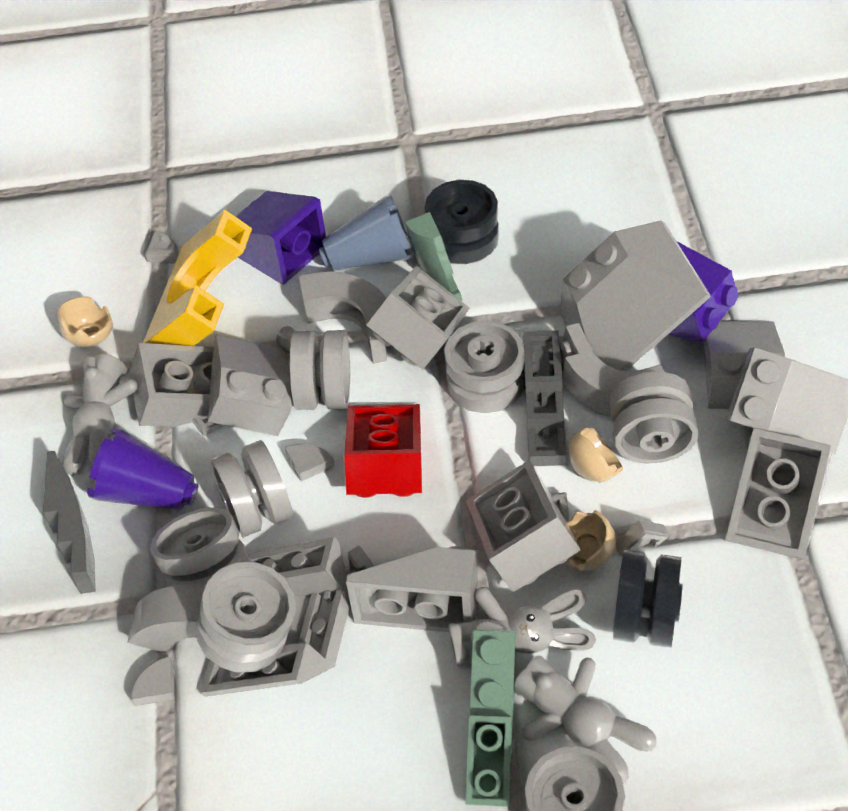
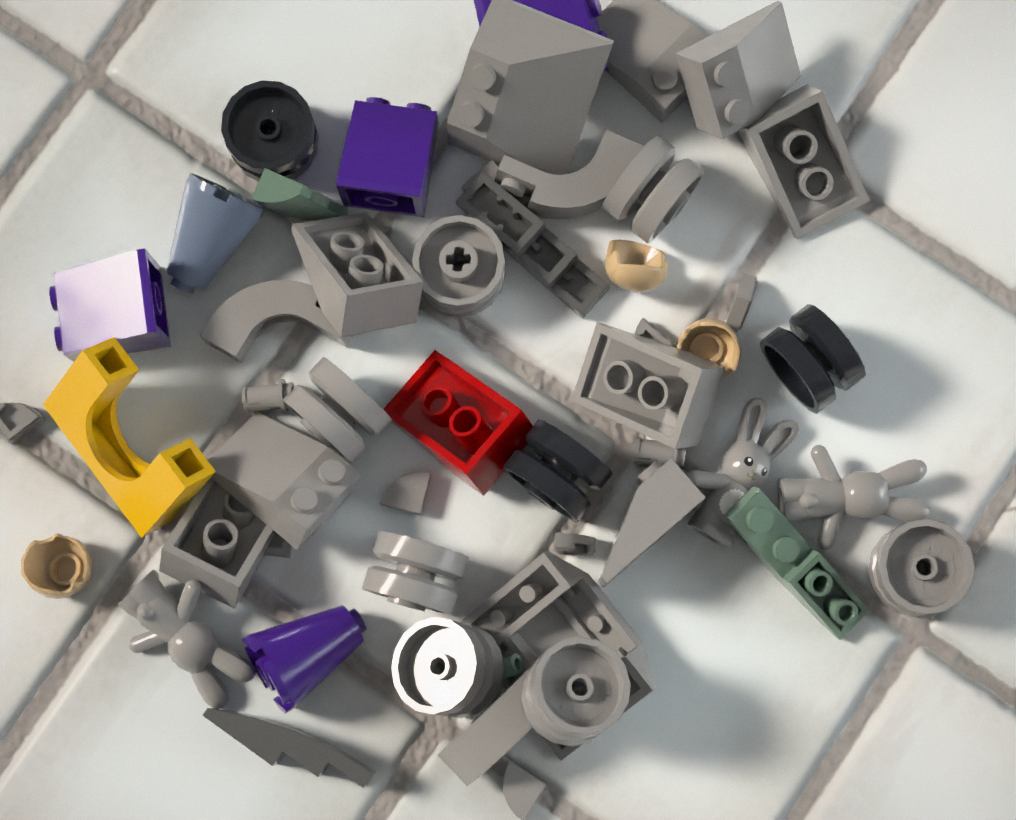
camera: 50 degrees left, 30 degrees up
none -> dark purple slope [336,97,439,217]
none -> black wheel [503,419,613,523]
none -> light grey pin [633,437,686,469]

